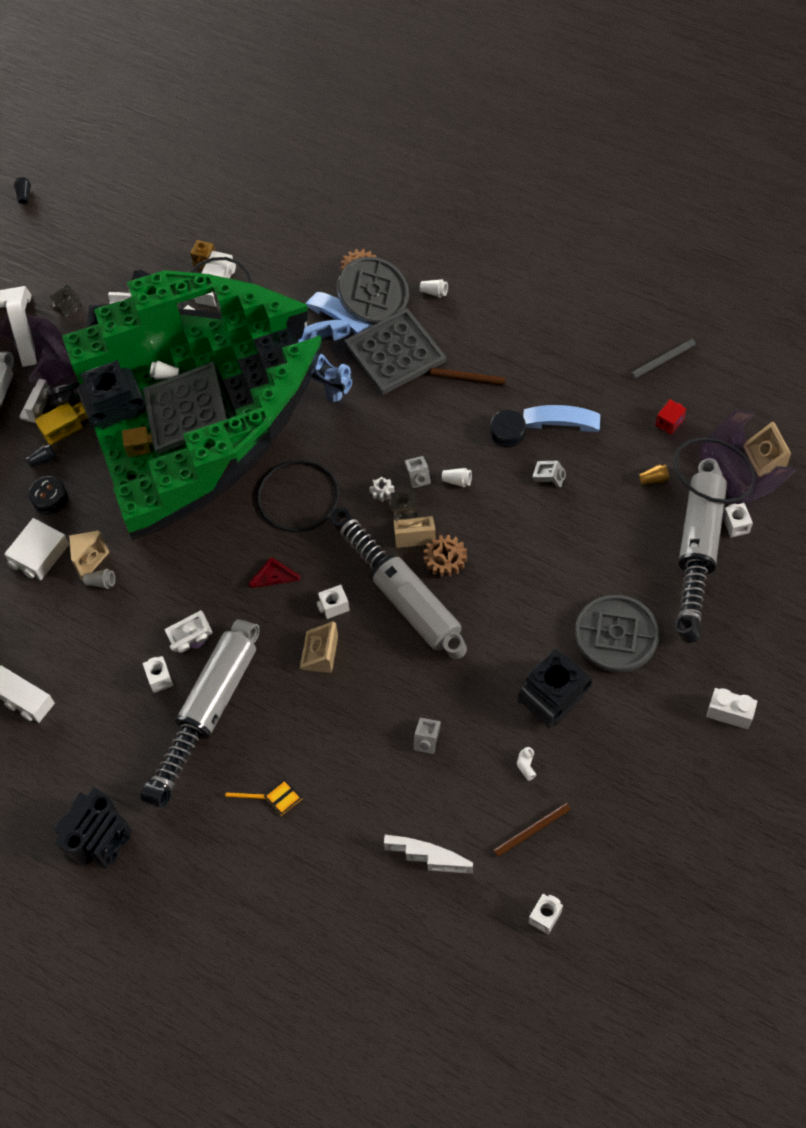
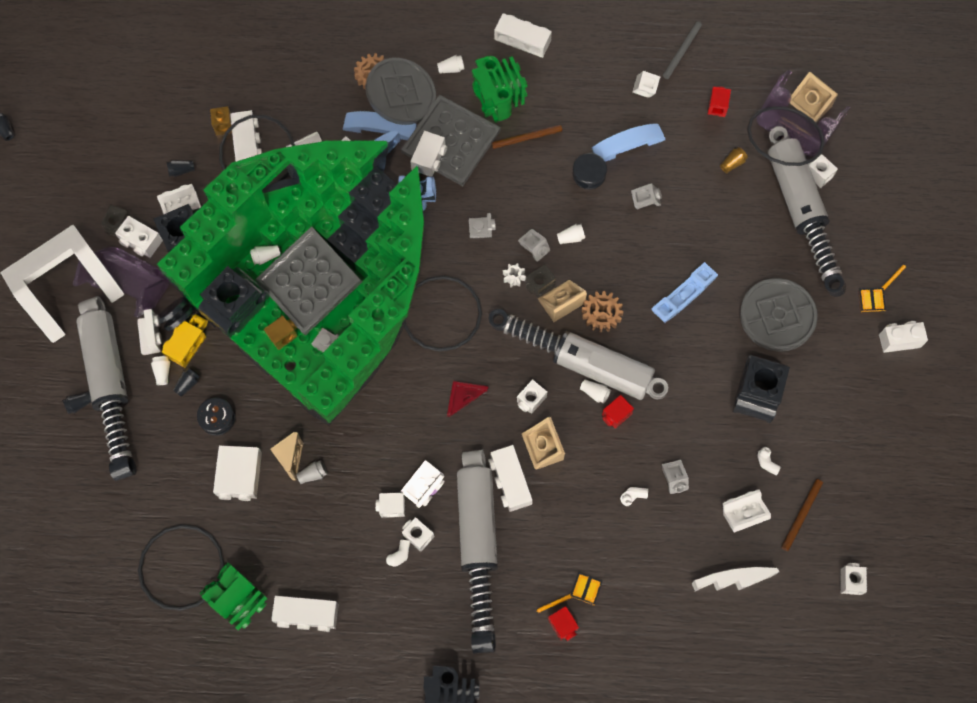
camera: 30 degrees left, 10 degrees up
none -> white brick [115,216,163,258]
none -> white cone [151,356,170,385]
none -> white brick [376,493,405,517]
none -> white arm [386,540,410,566]
none -> white brick [410,131,447,177]
none -> light grey bracket [469,213,495,238]
none -> green piece [472,56,527,123]
none -> white brick [488,445,532,512]
none -> white brick [495,13,552,58]
none -> red brick [548,606,579,641]
none -> white cone [580,379,610,403]
none -> red brick [602,395,634,429]
none -> white arm [620,487,648,506]
none -> white brick [633,71,660,98]
none -> light blue slope [651,262,718,323]
none -> white bracket [723,490,771,532]
none -> piece [859,265,906,312]

